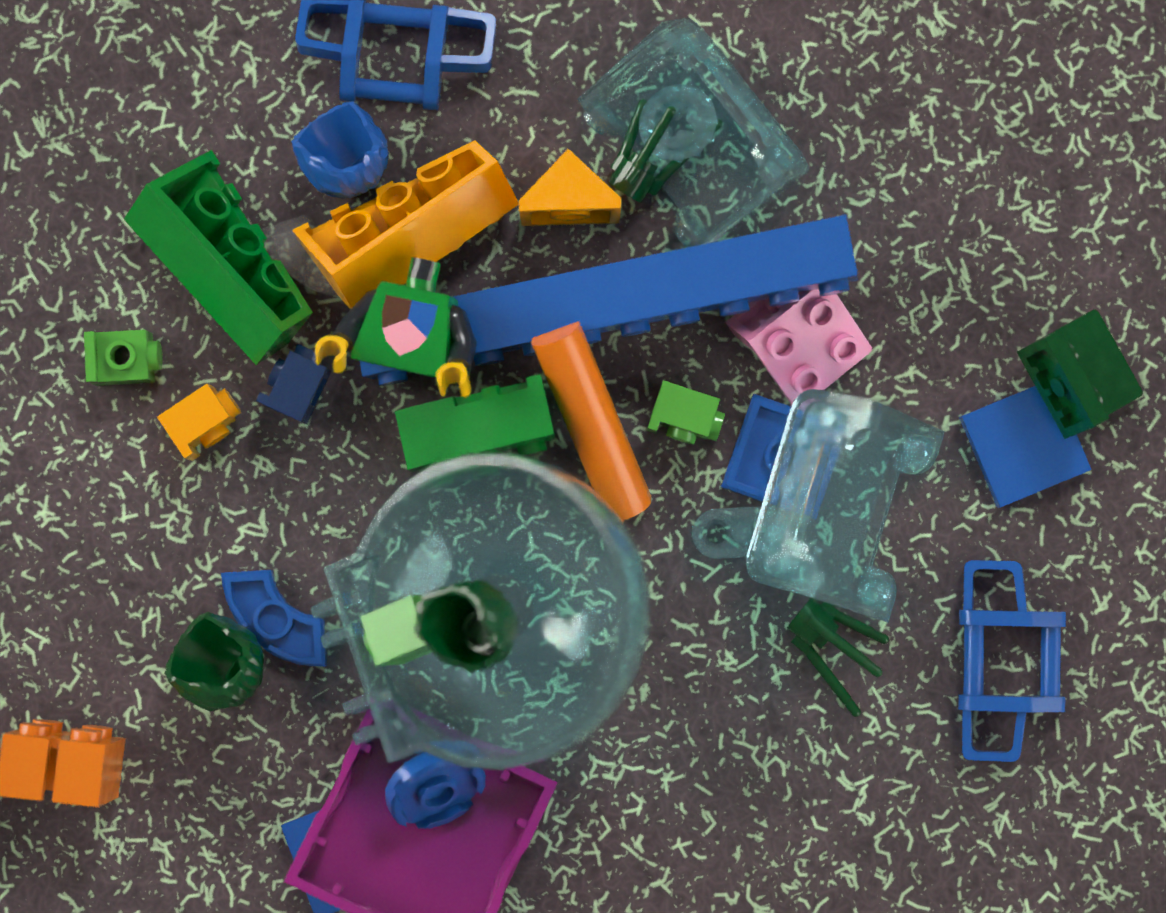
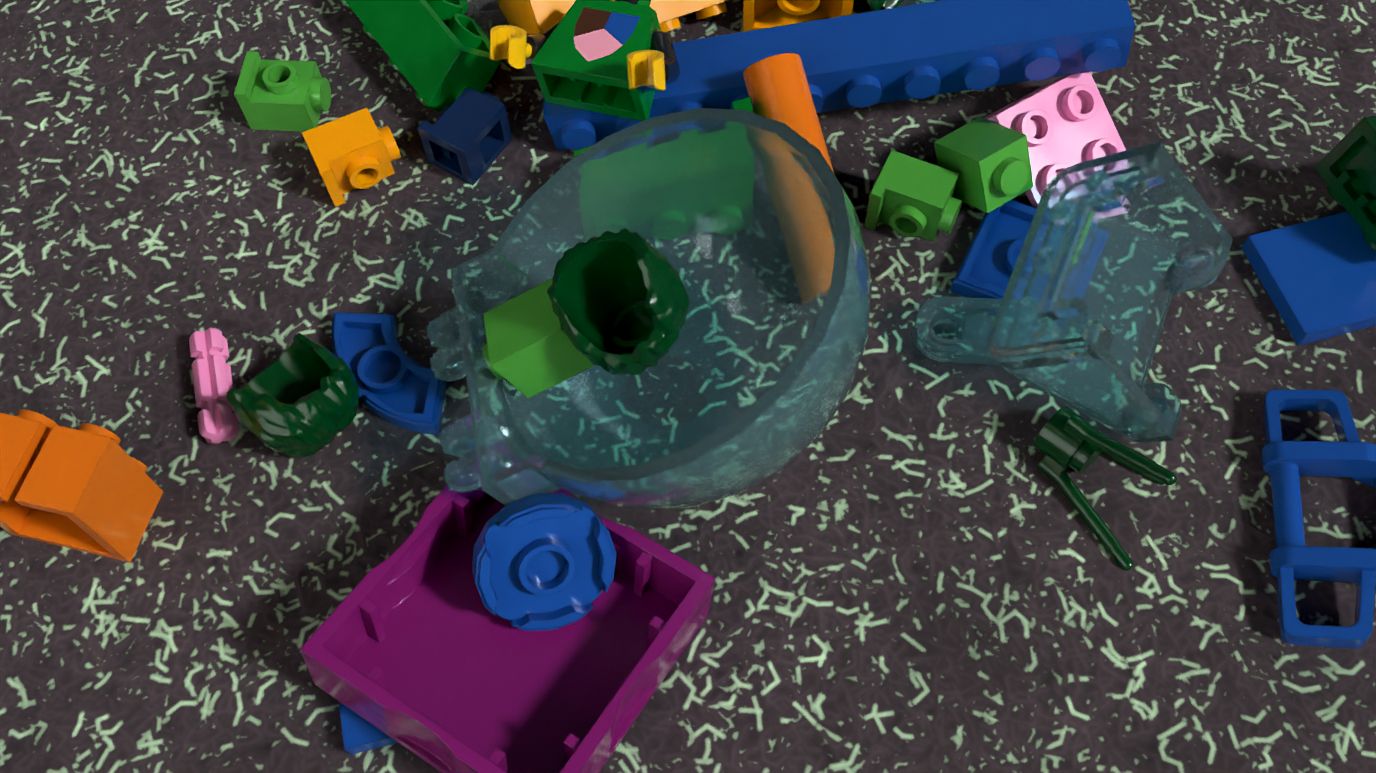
camera: 10 degrees right, 25 degrees down
none -> bright pink axle [189,328,239,444]
none -> bright green brick [934,117,1034,213]

